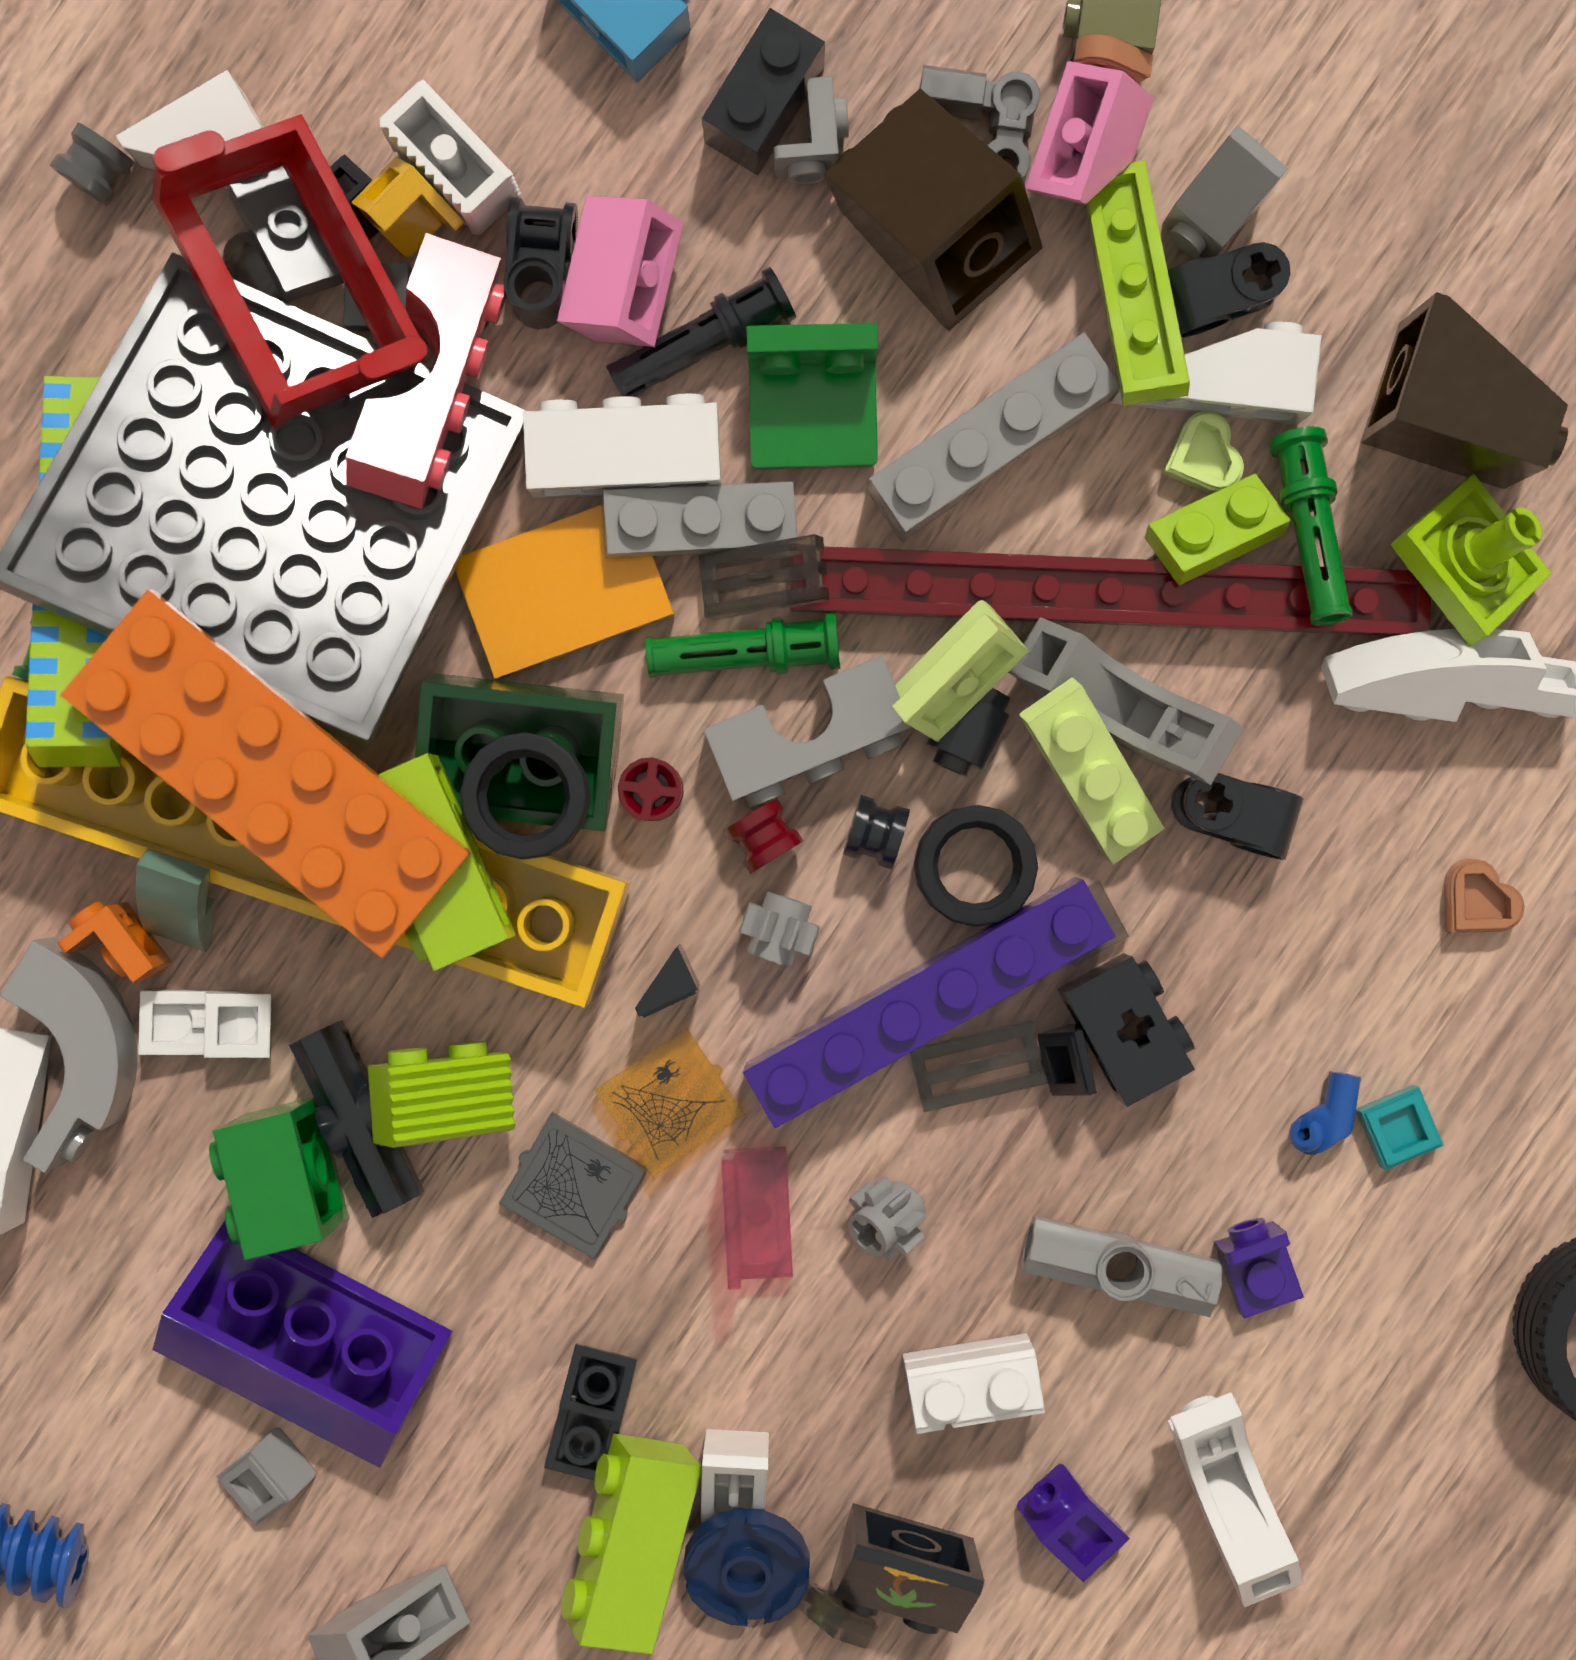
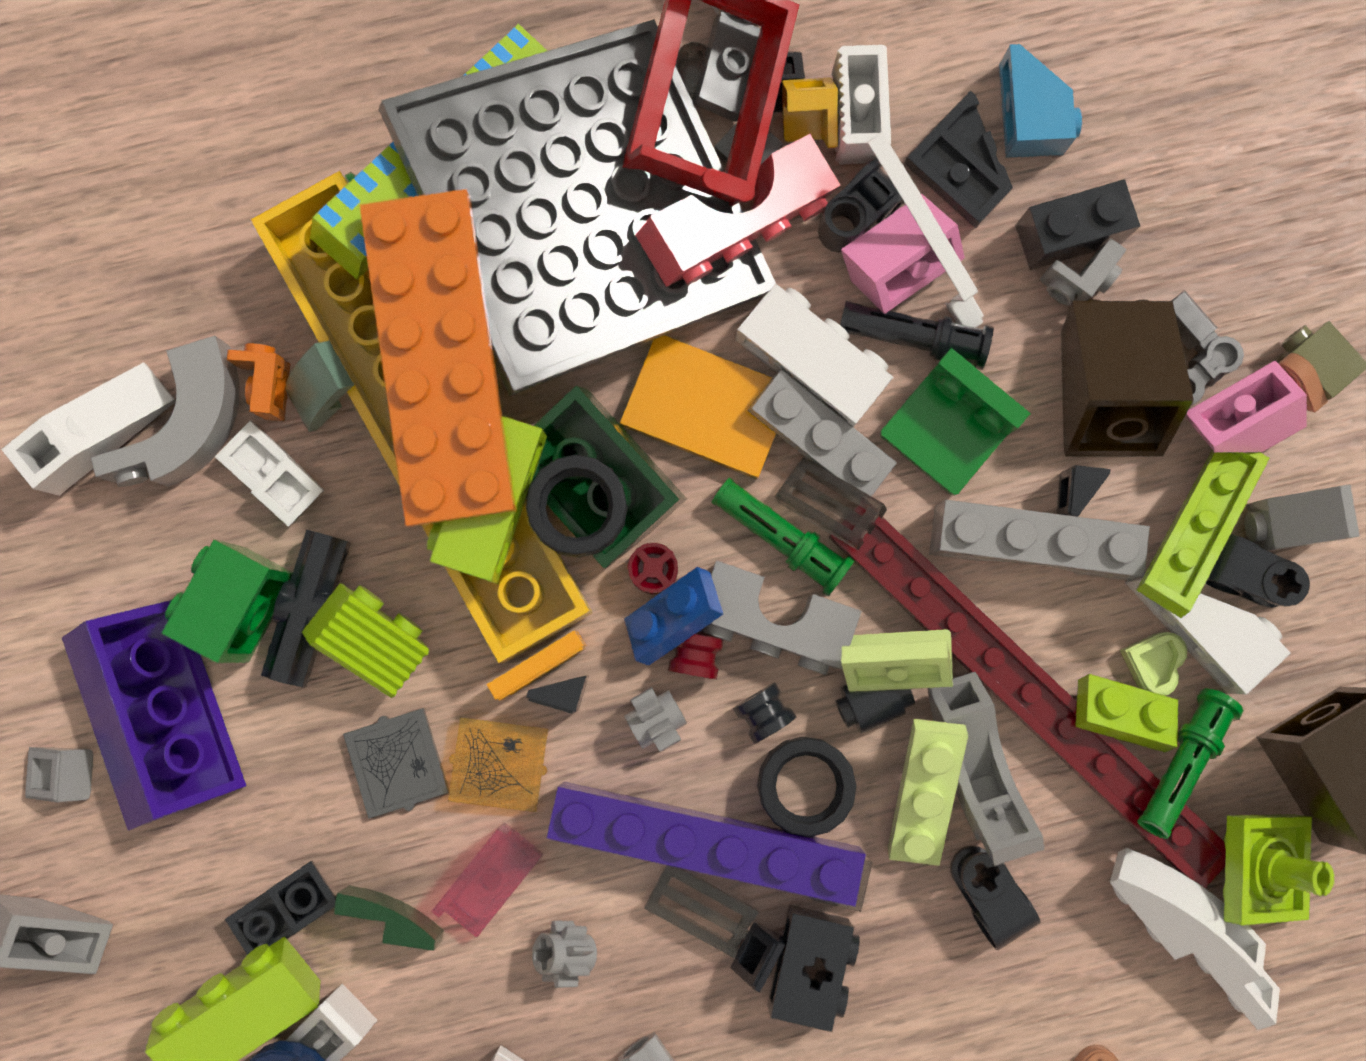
camera: 40 degrees right, 5 degrees down
none -> dark green slope [334,885,444,951]
none -> light orange tile [486,630,587,701]
none -> blue plate [624,567,723,665]
none -> white piece [867,132,984,328]
none -> black wing [904,90,1013,228]
none -> black slope [1056,465,1111,517]

